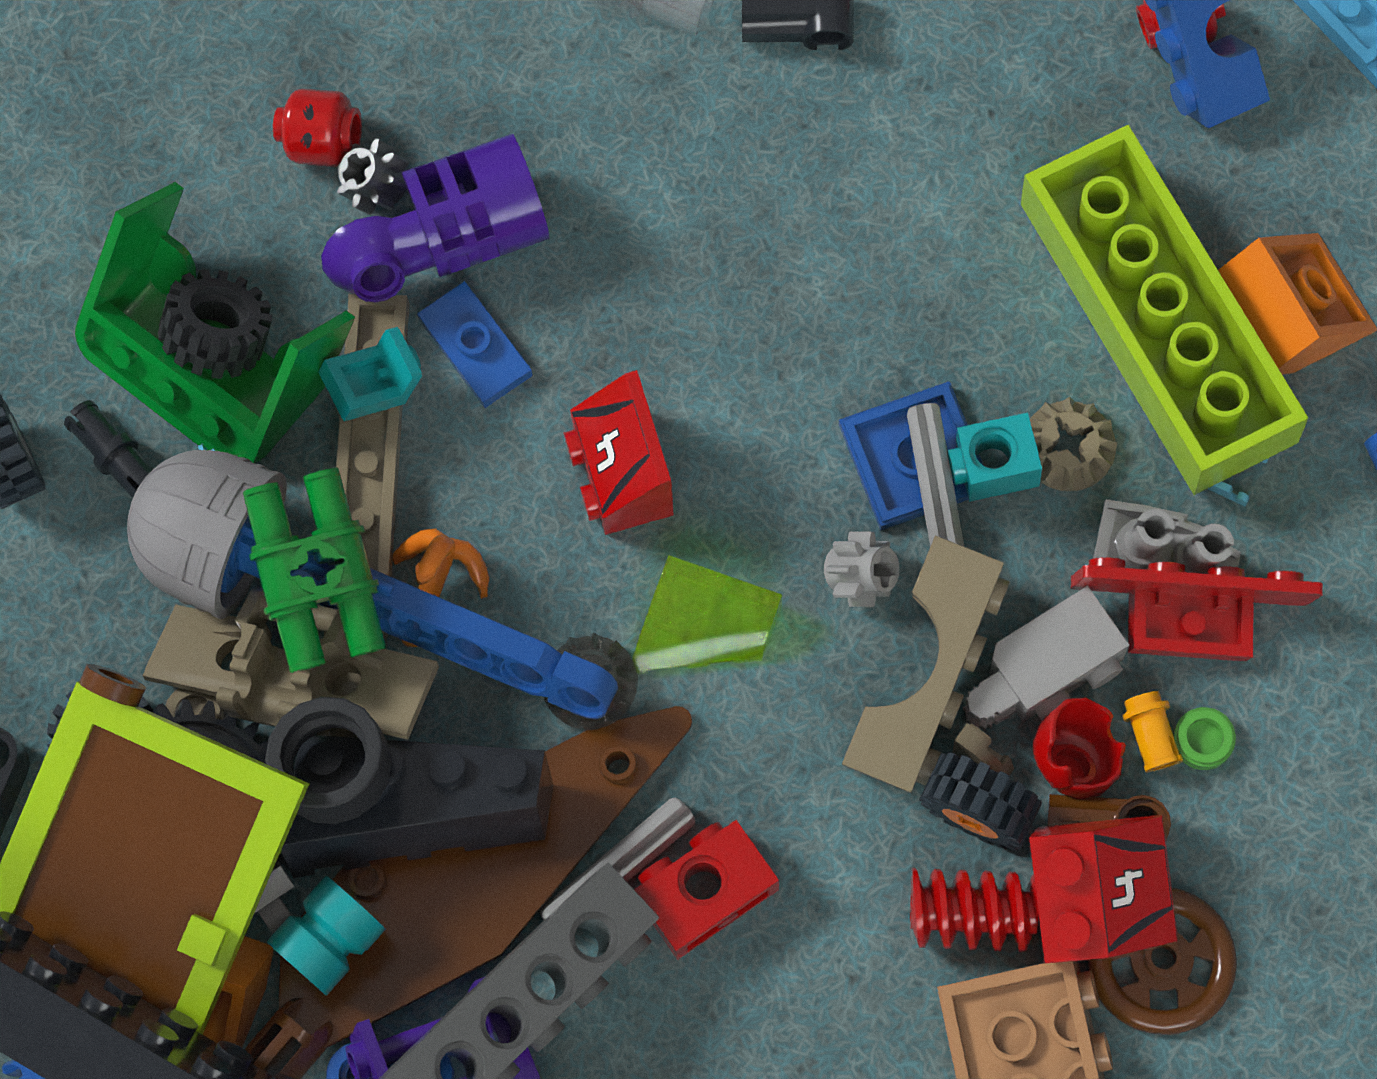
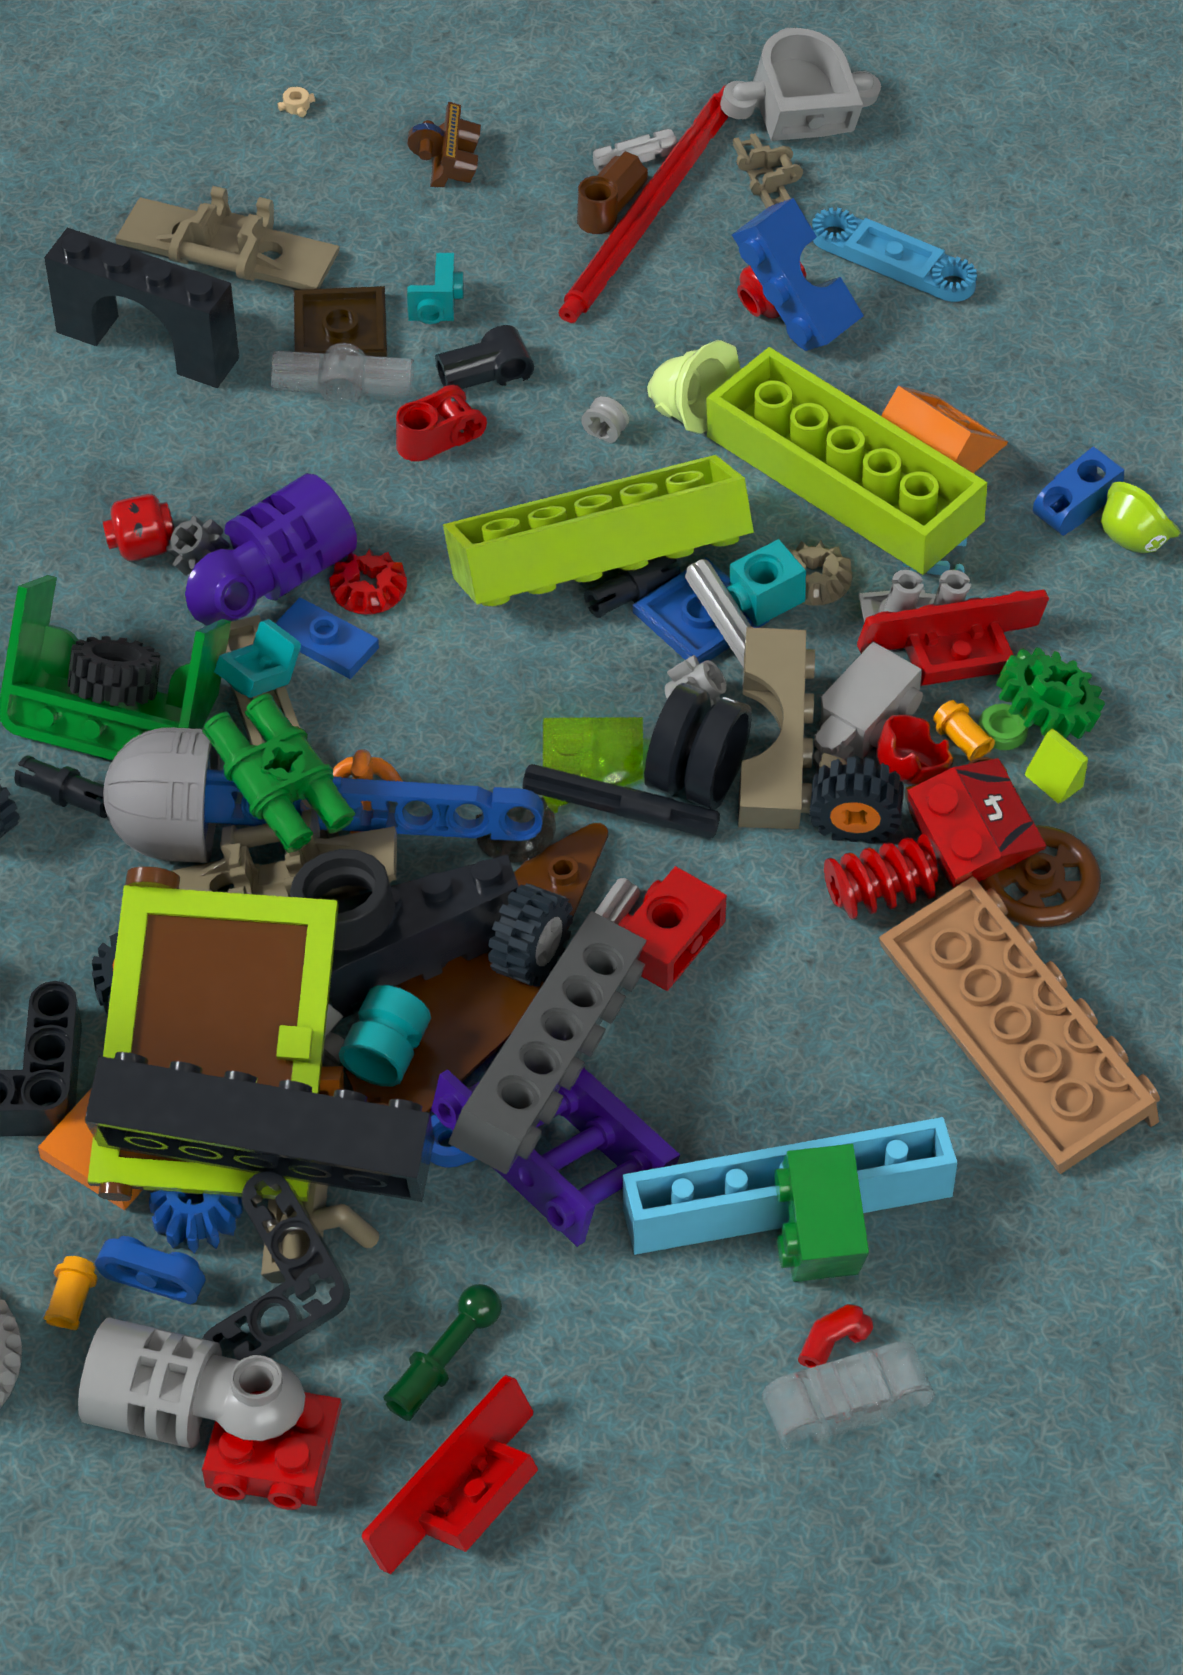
camera: 25 degrees left, 20 degrees down
red slope [563,370,674,535] -> none
none -> red gear [329,548,407,614]
none -> red piece [396,385,487,461]
none -> lime brick [443,455,754,606]
none -> black wheel [488,883,573,987]
none -> black axle [522,764,720,838]
none -> light grey bush [582,396,629,443]
none -> black pin [584,556,681,618]
none -> black wheel [644,683,752,810]
none -> yellowish green piece [647,340,741,434]
none -> green gear [996,647,1105,739]
none -> lime slope [1025,729,1088,804]

